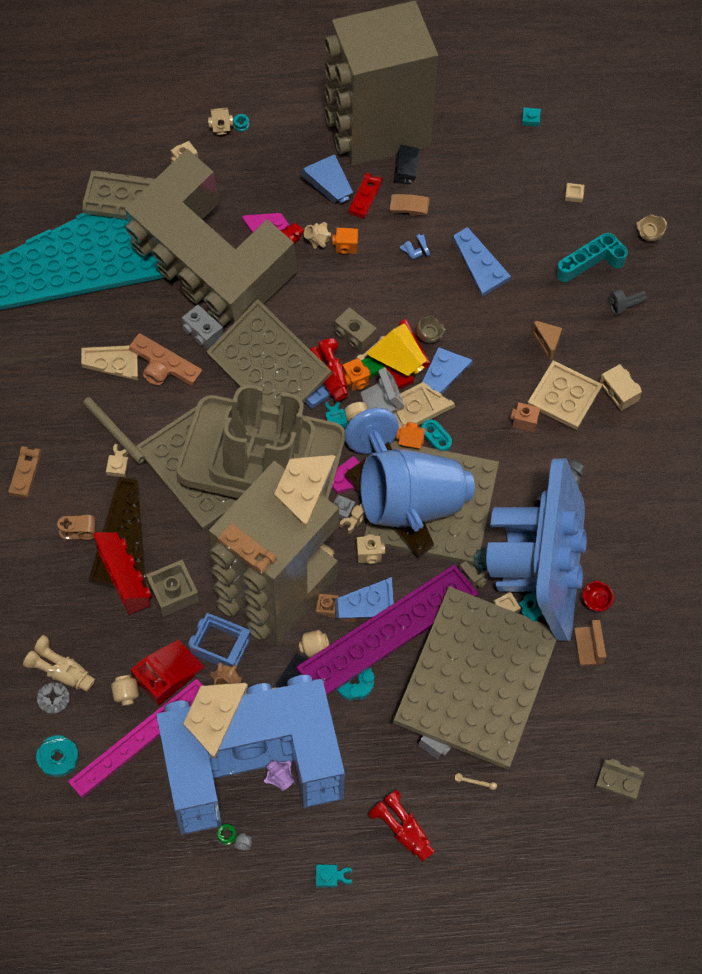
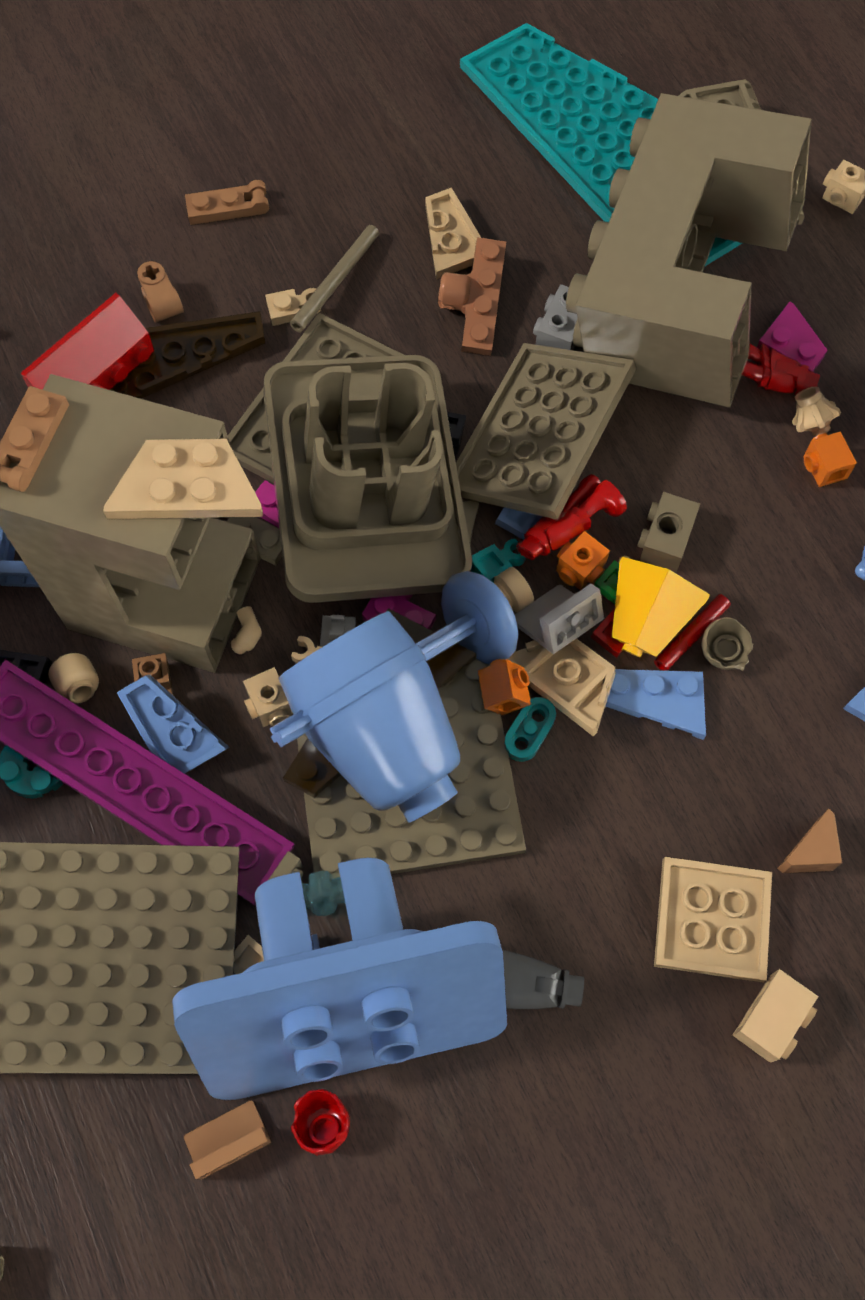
camera: 70 degrees right, 5 degrees up
nougat brick [511,402,540,432] -> none

